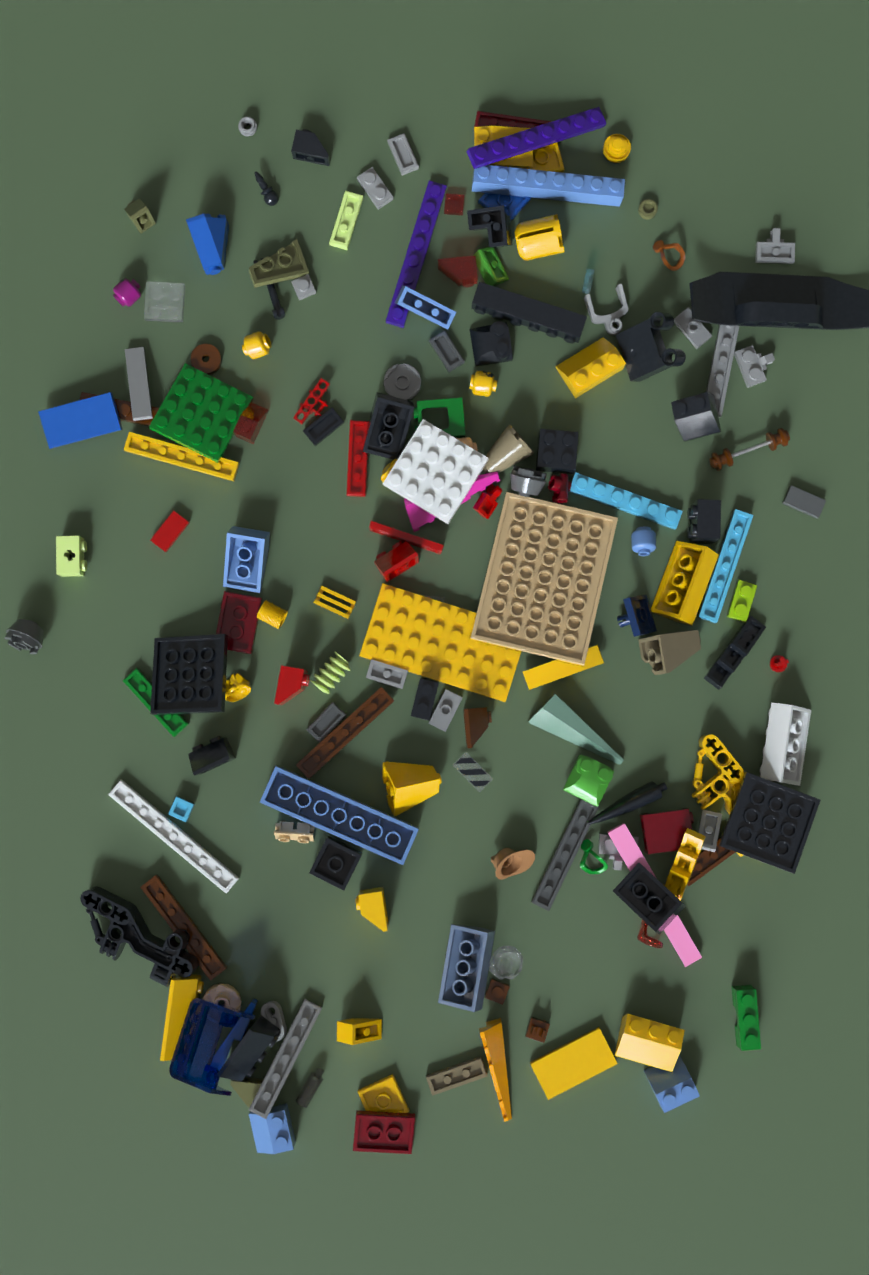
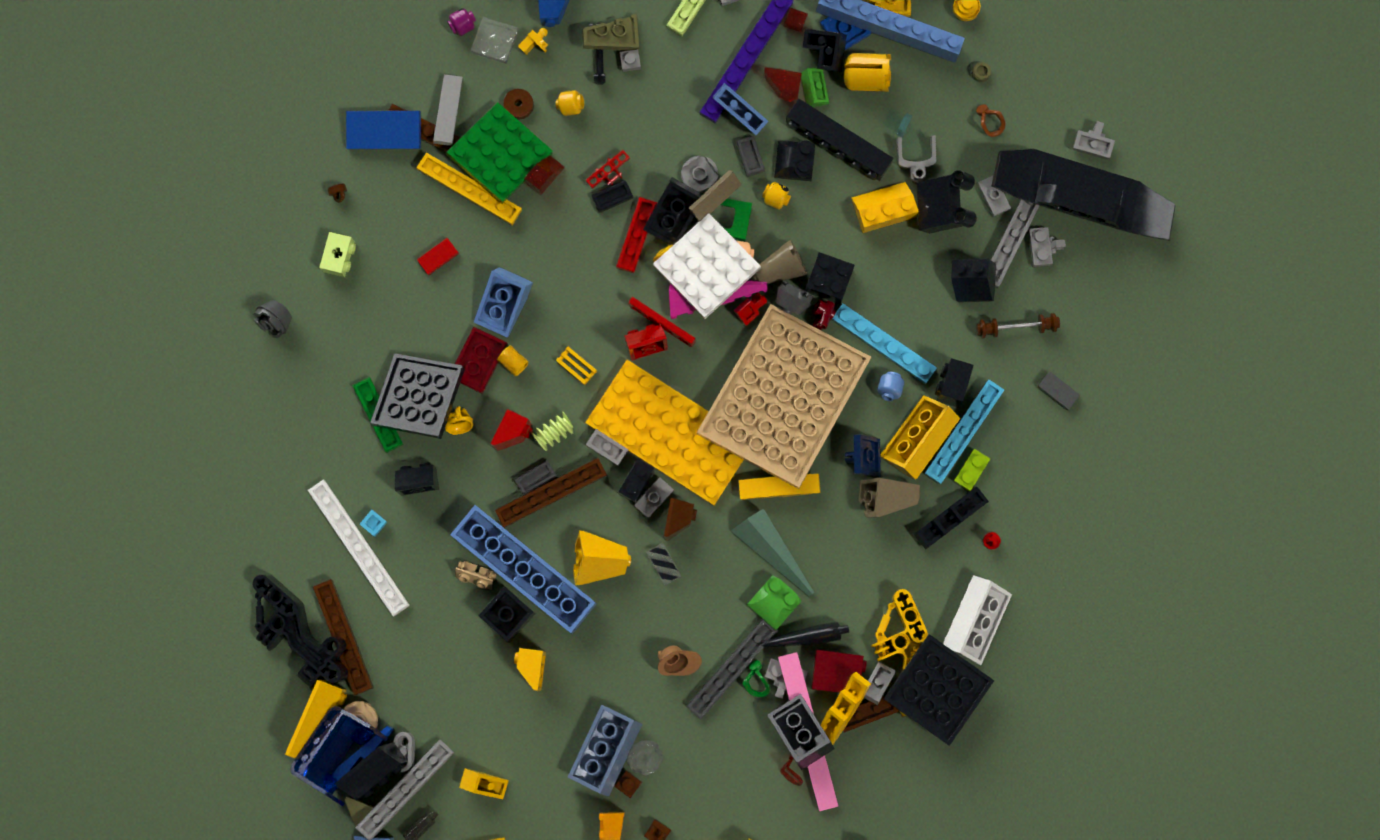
camera: 20 degrees right, 5 degrees down
none -> reddish brown tile [327,183,347,203]
none -> yellow piece [518,28,548,55]
none -> dark tan tile [689,170,742,222]

